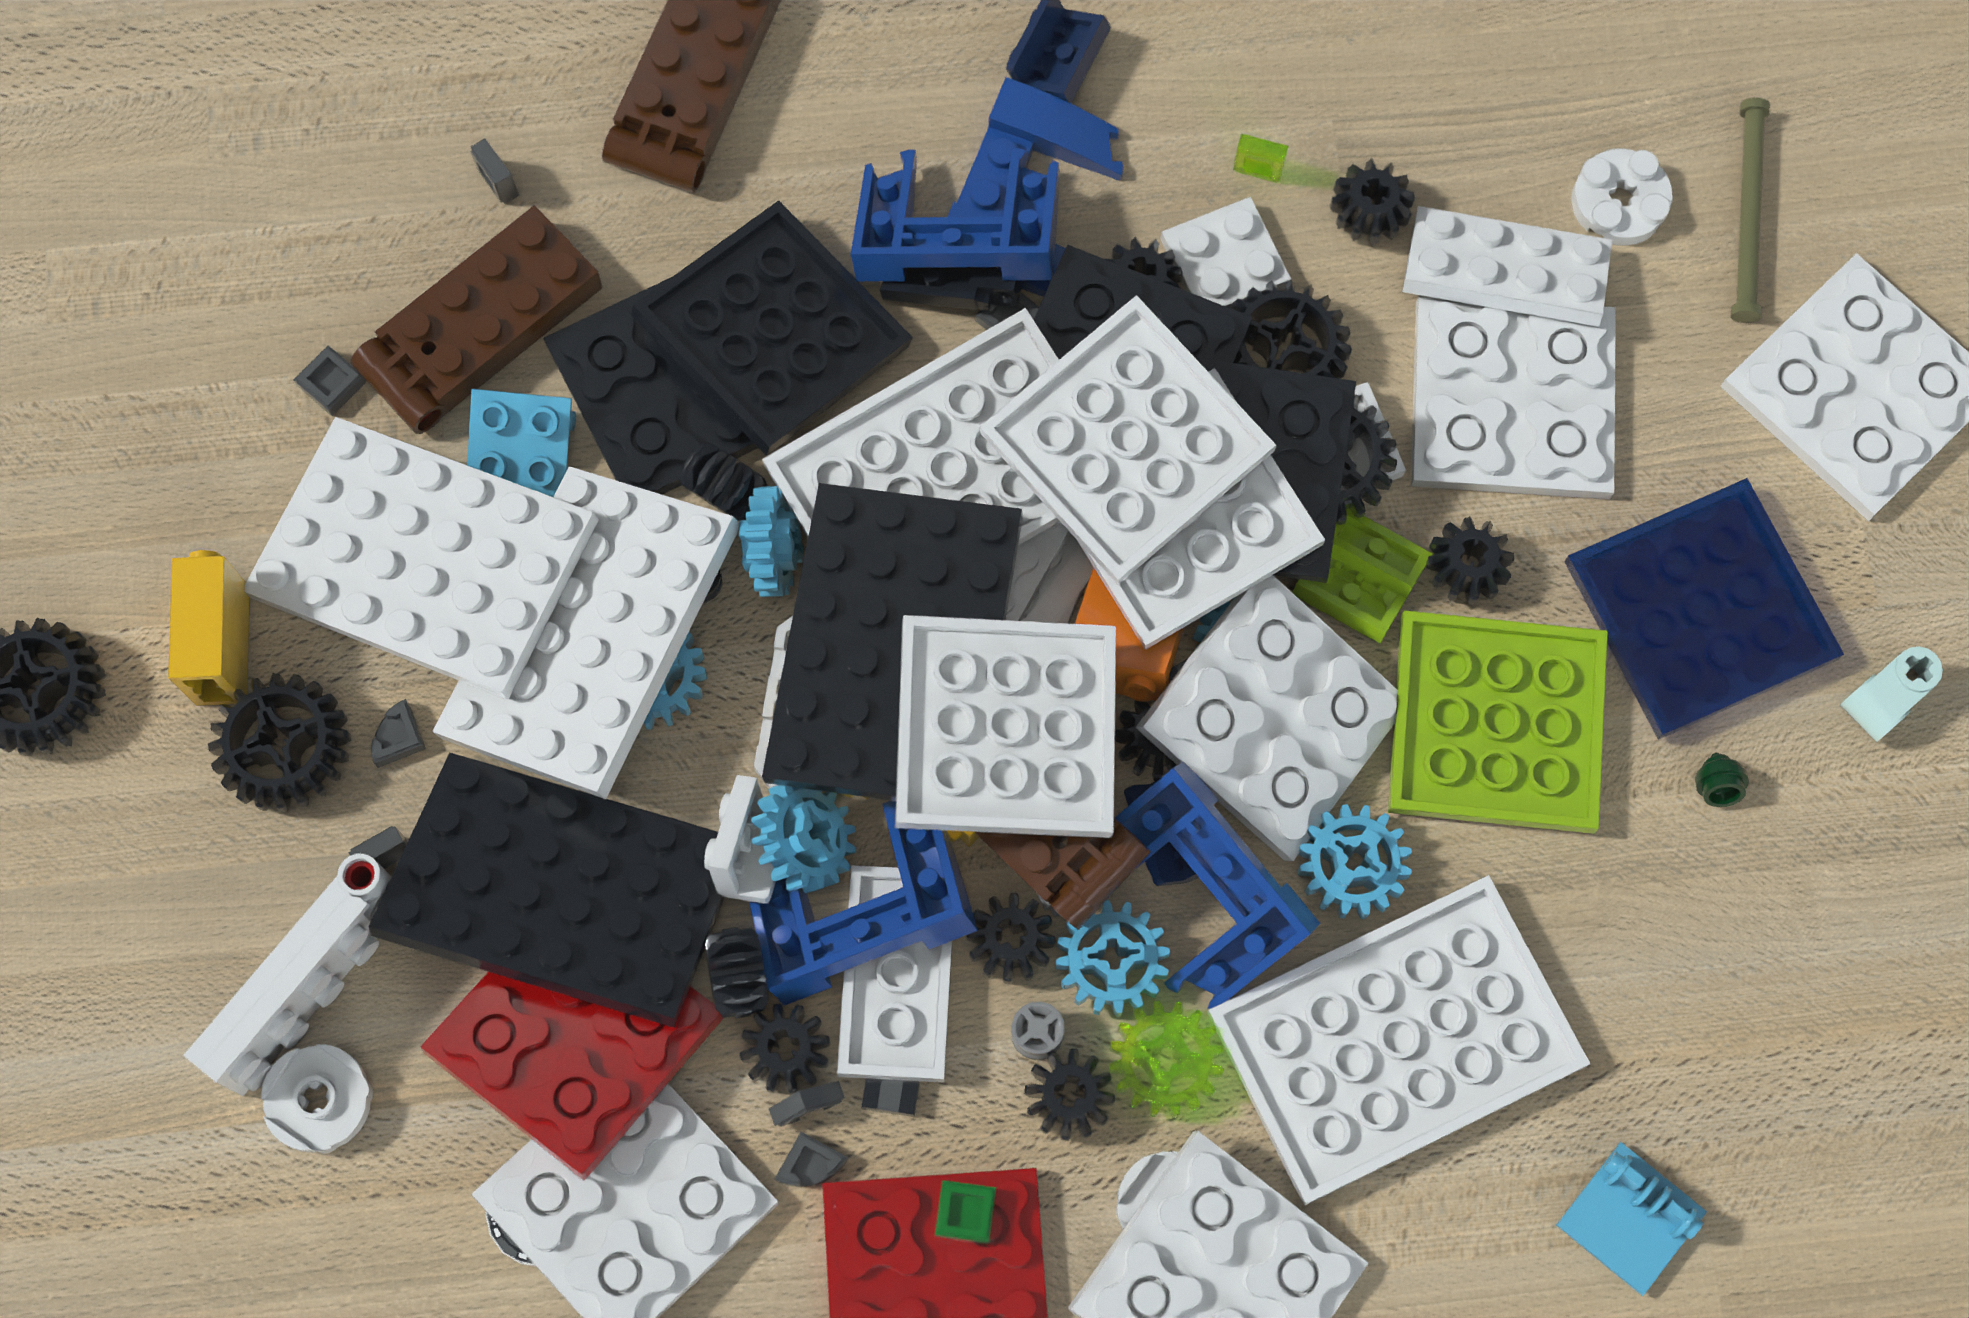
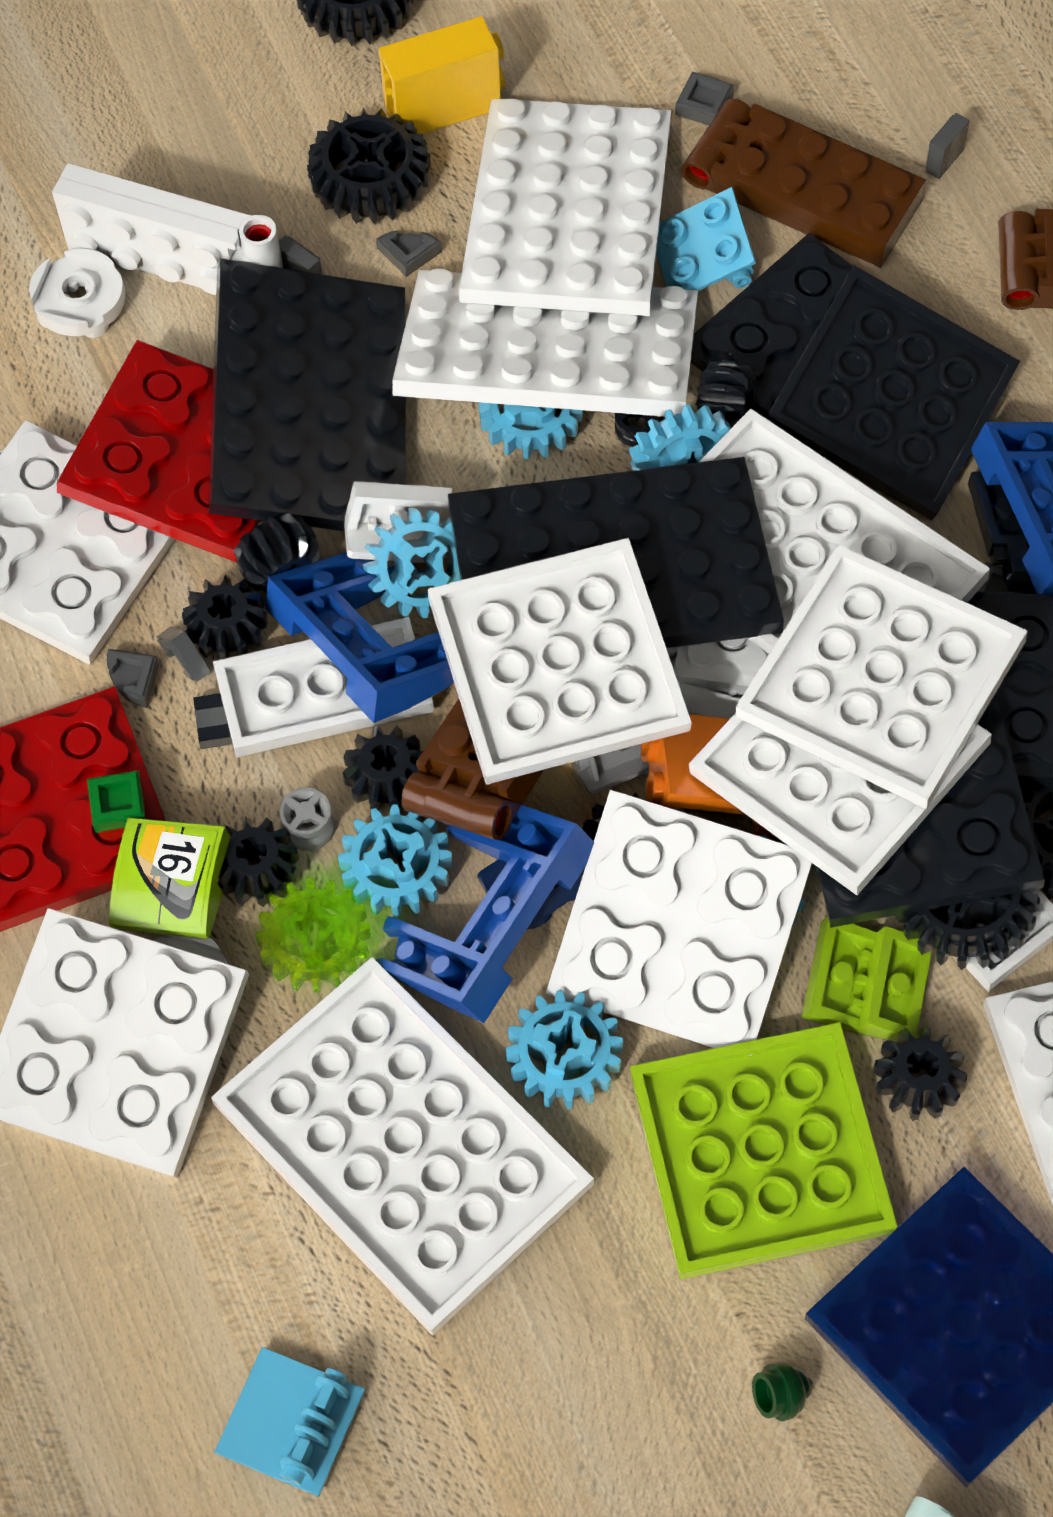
camera: 75 degrees right, 10 degrees down
none -> lime slope [109,818,231,939]

